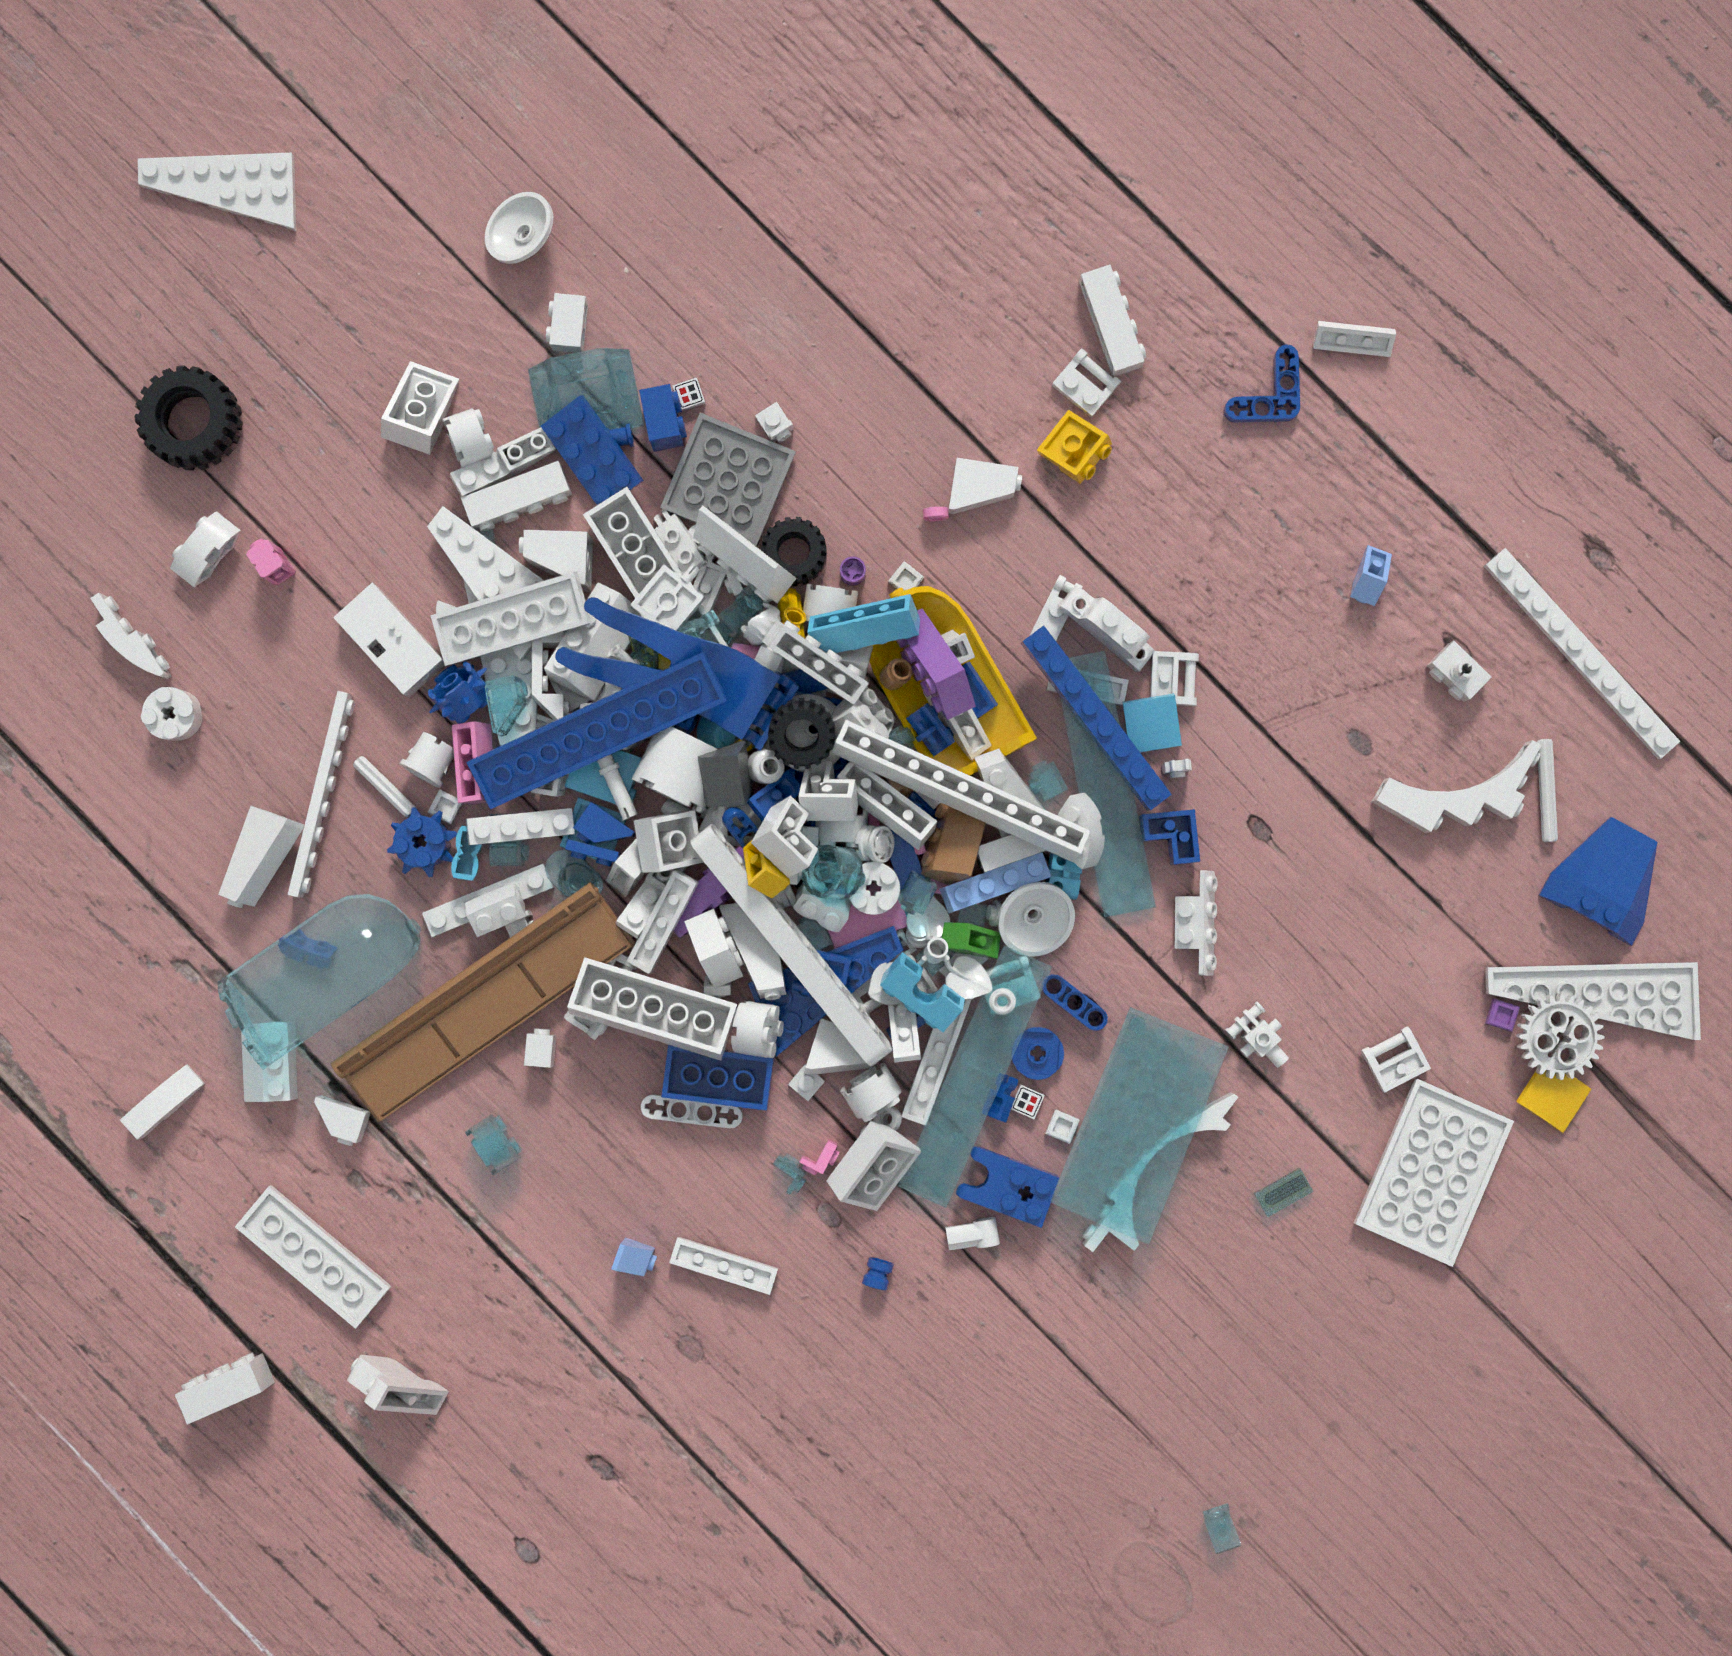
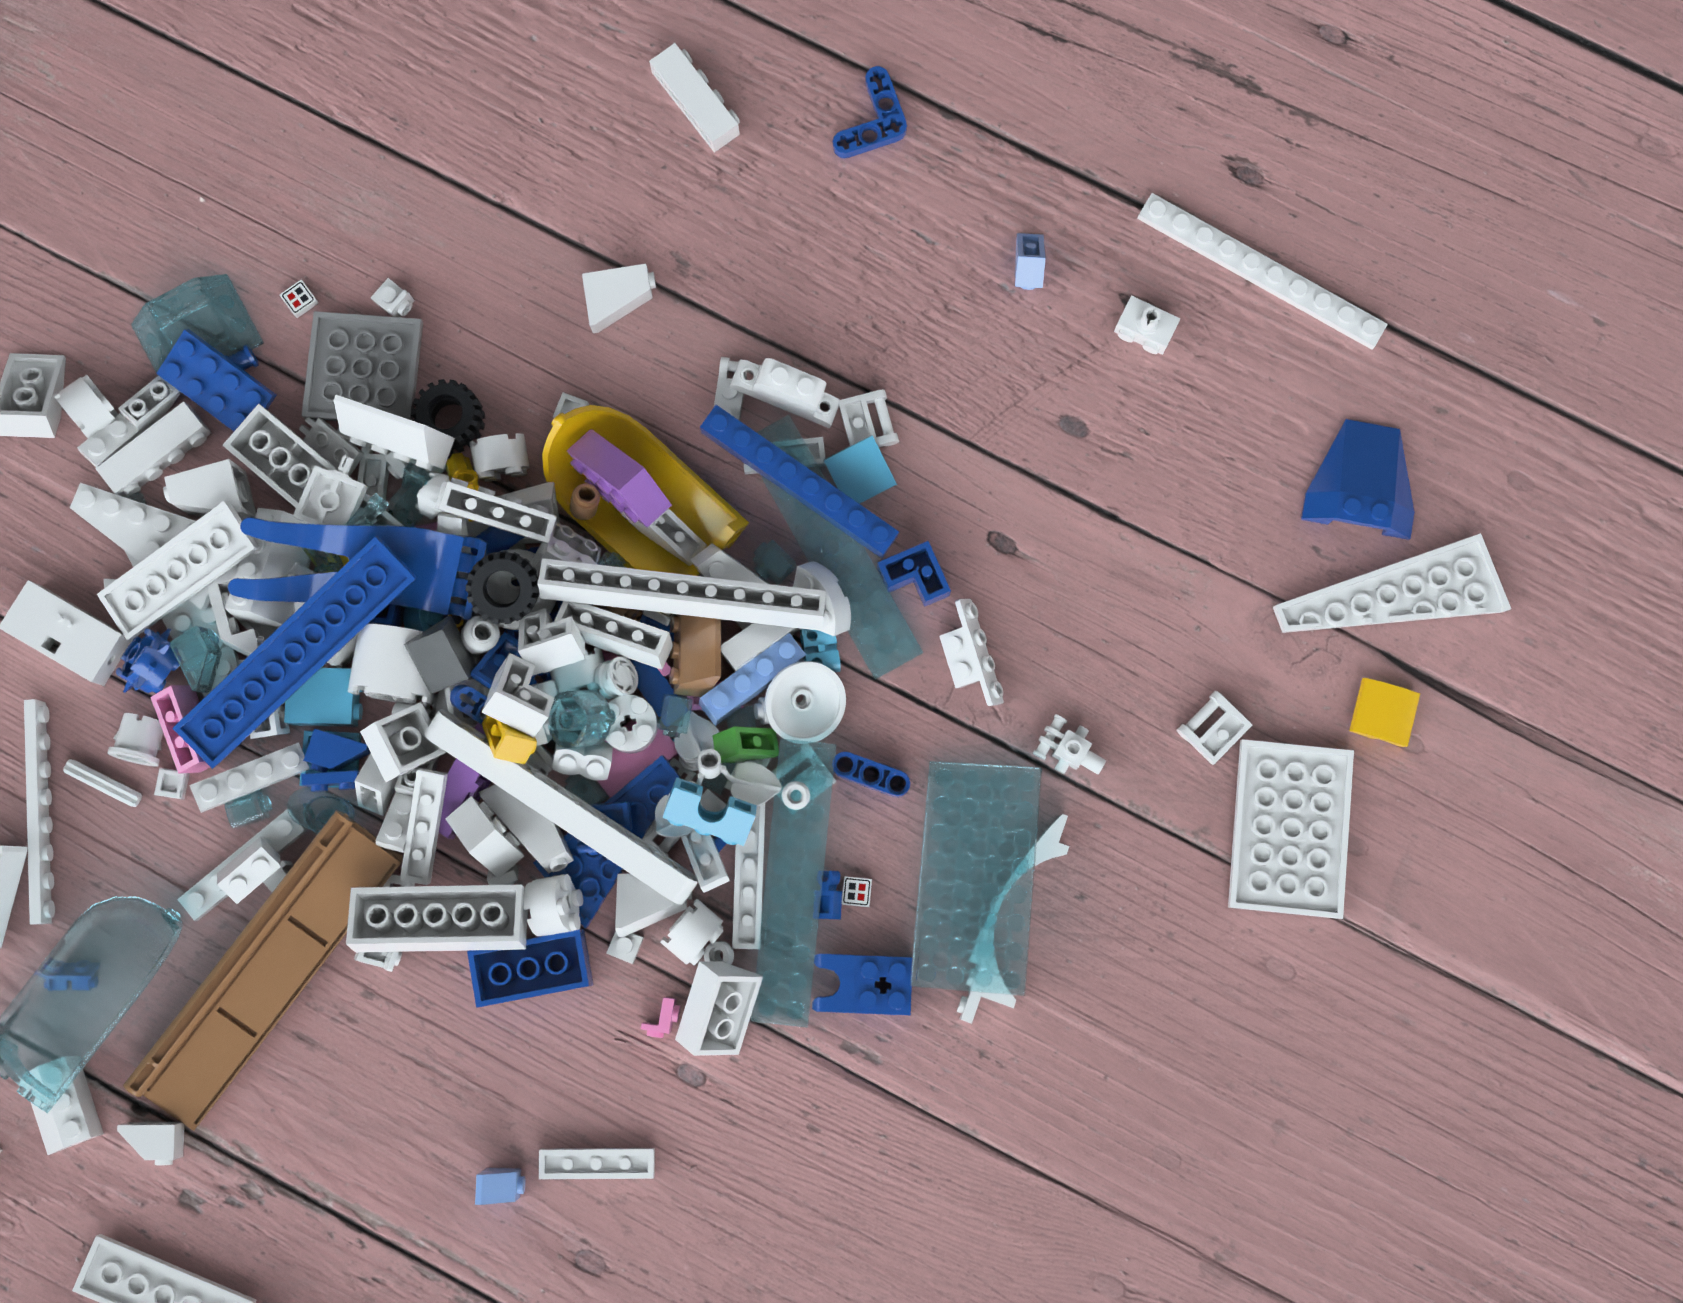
camera: 15 degrees left, 5 degrees down
blue brick [387,807,457,878] -> none
medium azure brick [451,826,483,881] -> none
clear light blue brick [465,1114,522,1176] -> none
white dish [485,192,553,264] -> none
white brick [524,1028,557,1068] -> none
white brick [546,293,588,353] -> none
white pin [597,754,638,820] -> none
blue brick [639,384,687,452] -> none
white beam [641,1094,743,1128] -> none
clear light blue bracket [773,1153,806,1195] -> none
medium azure brick [807,594,920,654] -> none
medium lavender wheel [840,557,866,586] -> none
blue wheel [862,1257,894,1290] -> none
blue hips [906,703,955,756] -> none
bright pink tile [923,507,949,522] -> none
white brick [941,630,975,664] -> none
white piece [945,1217,1000,1250] -> none
blue tile [962,661,998,719] -> none
blue plate [1011,1027,1064,1080] -> none
yellow plate [1037,410,1112,484] -> none
white tile [1045,1109,1080,1144] -> none
white plate [1052,348,1122,418] -> none
white plate [1161,759,1192,779] -> none
clear light blue bracket [1203,1503,1241,1554] -> none
clear light blue tile [1254,1168,1314,1217] -> none
white plate [1313,321,1396,357] -> none
white arch [1371,740,1542,833] -> none
medium lavender tile [1485,999,1520,1032] -> none
white gear [1516,993,1605,1080] -> none
white axle [1537,739,1558,842] -> none

